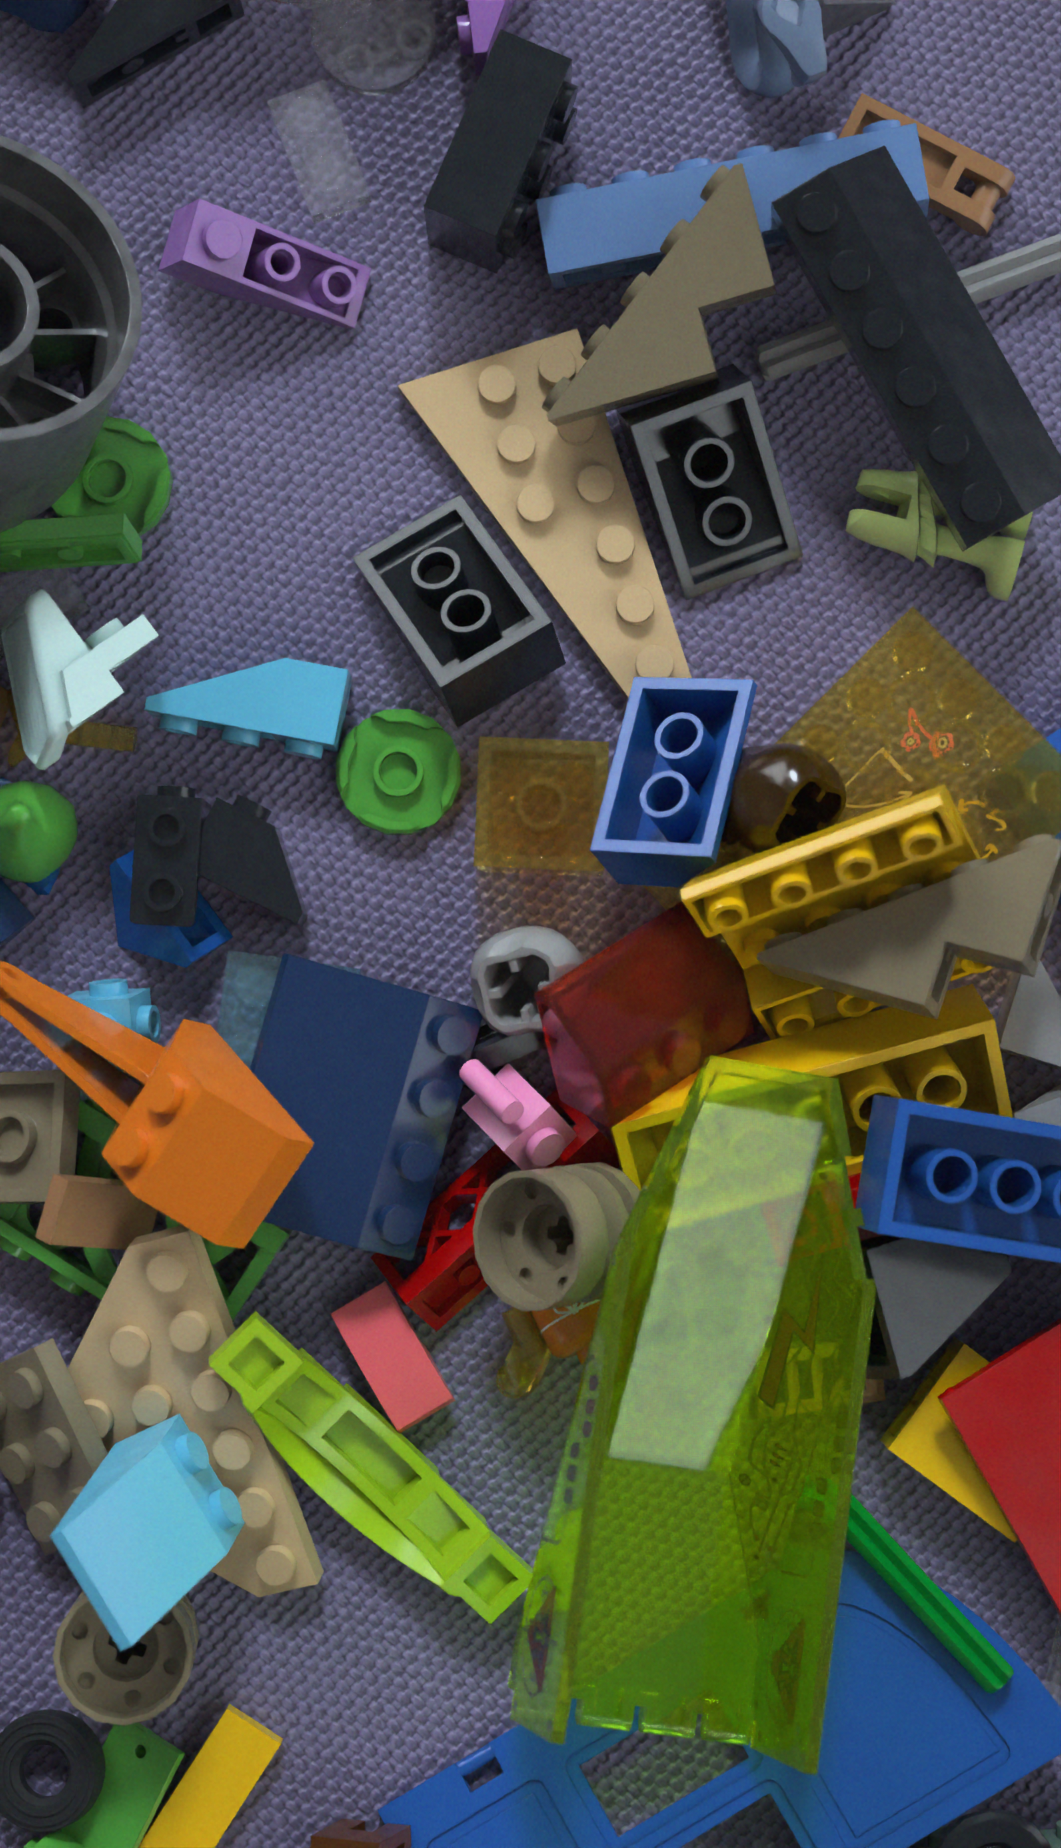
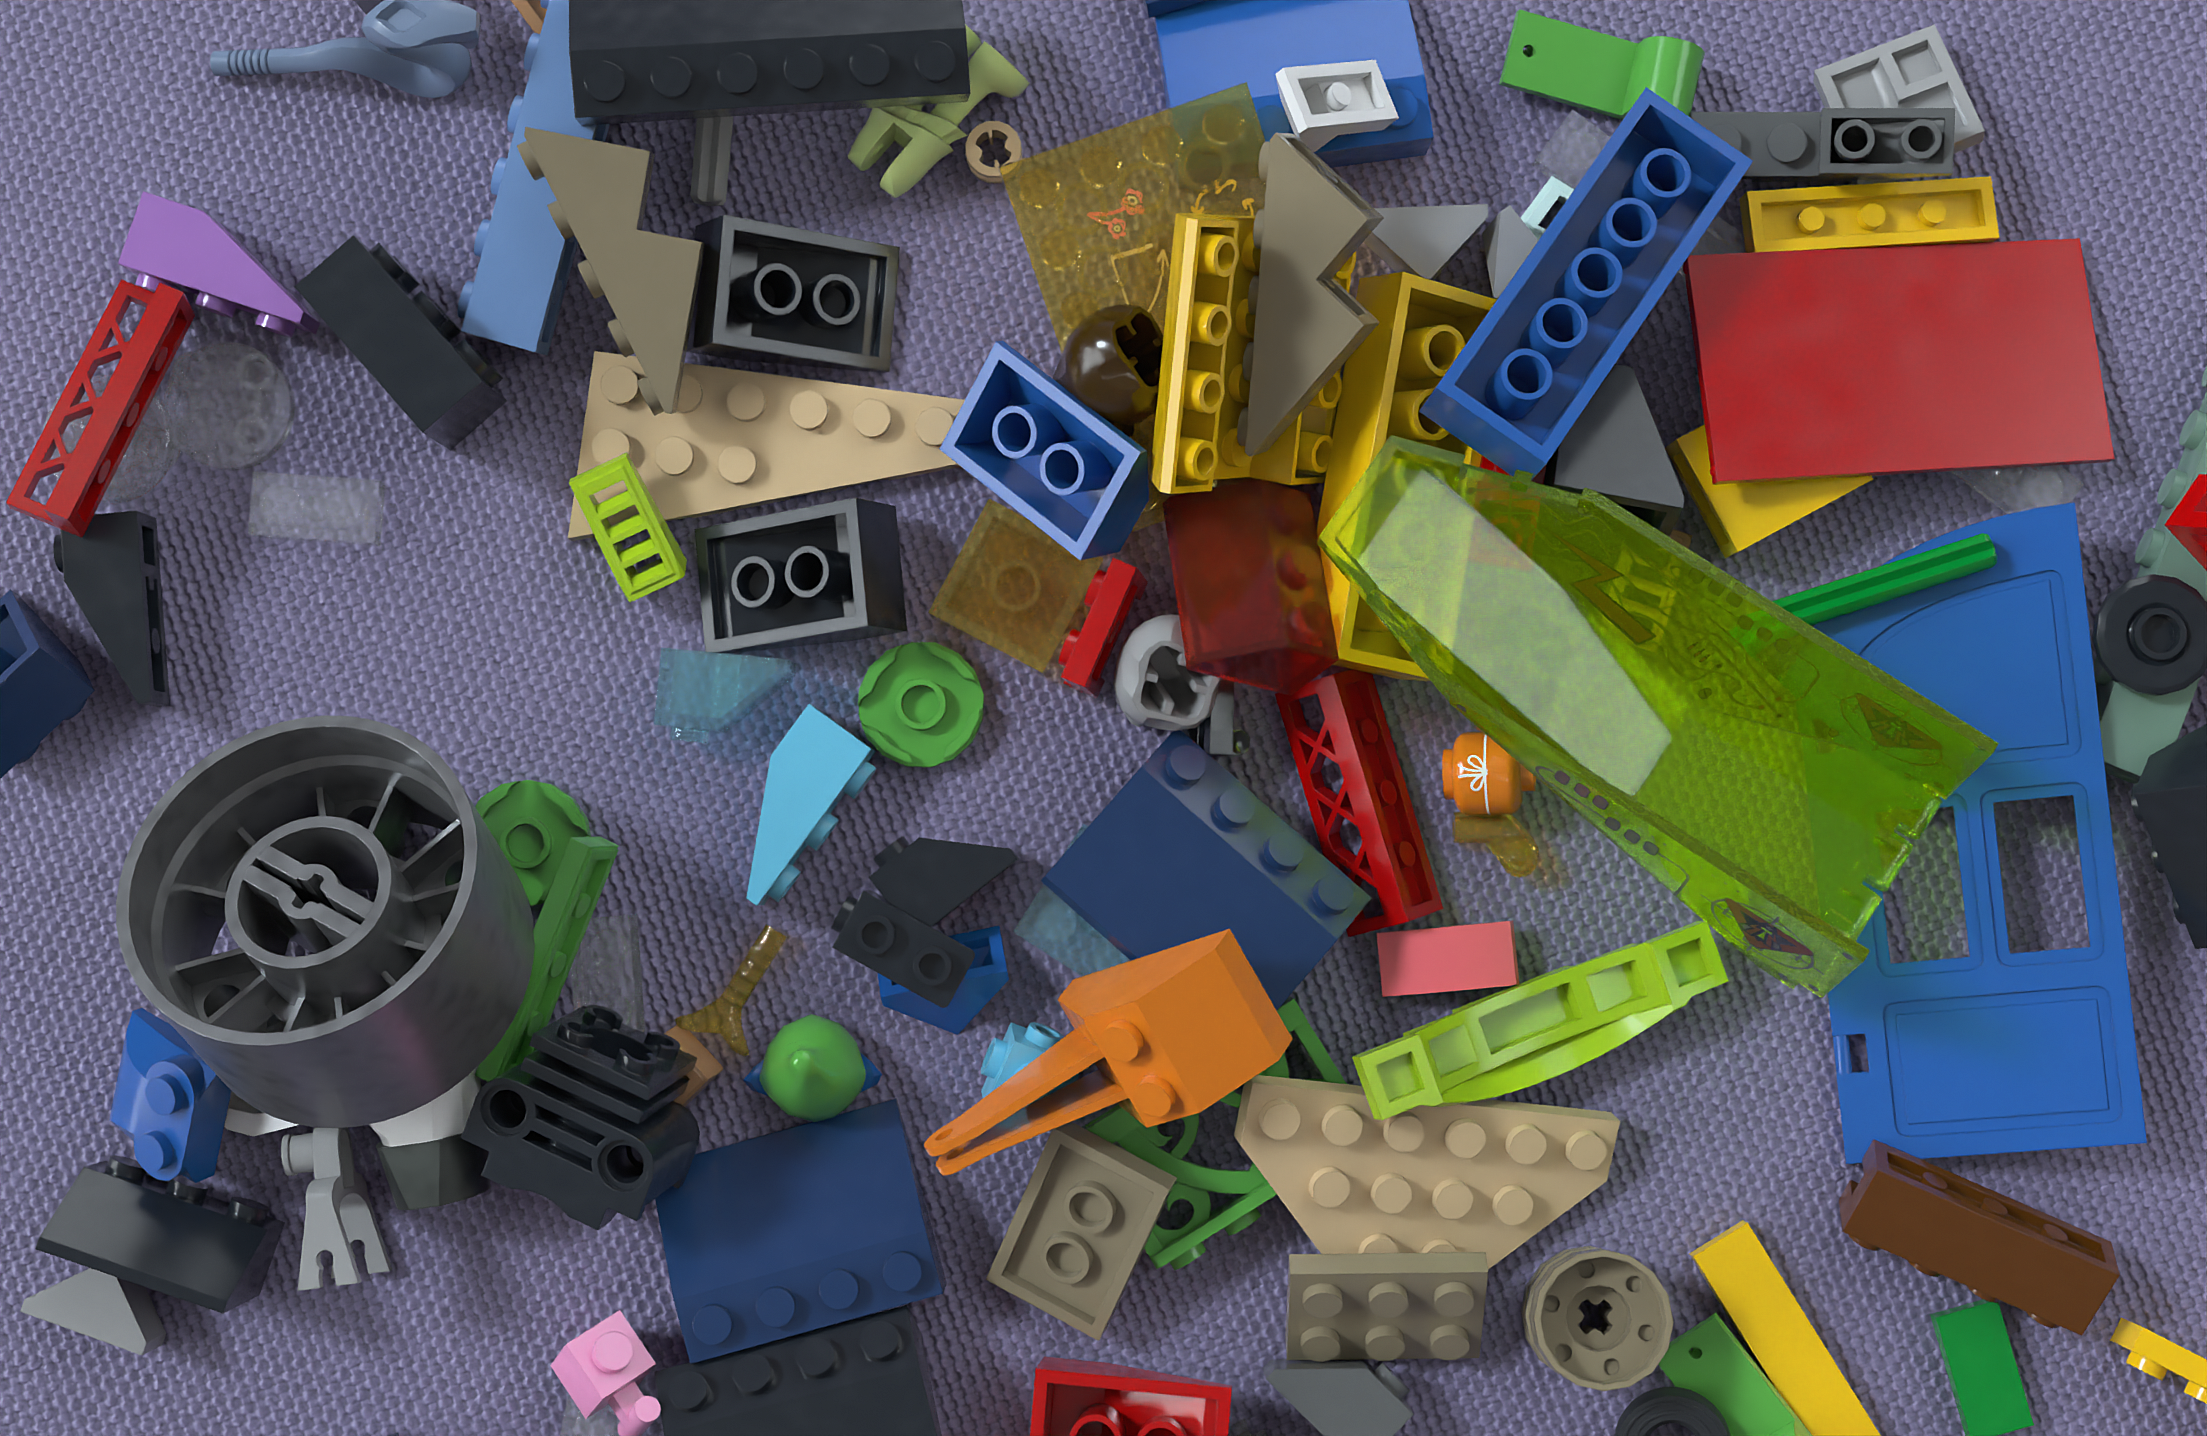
camera: 65 degrees left, 0 degrees up
light aqua piece [1,589,159,770] -> none
medium nougat tile [35,1174,158,1250] -> none
medium azure slope [50,1413,245,1651] -> none
medium lavender slope [158,198,371,329] -> none
bright pink brick [459,1059,578,1171] -> none
dark tan wheel [473,1162,652,1311] -> none
none -> lime slope [569,452,687,602]
none -> clear light blue slope [654,648,796,744]
none -> tan bush [965,121,1022,183]
none -> red plate [1058,558,1148,698]

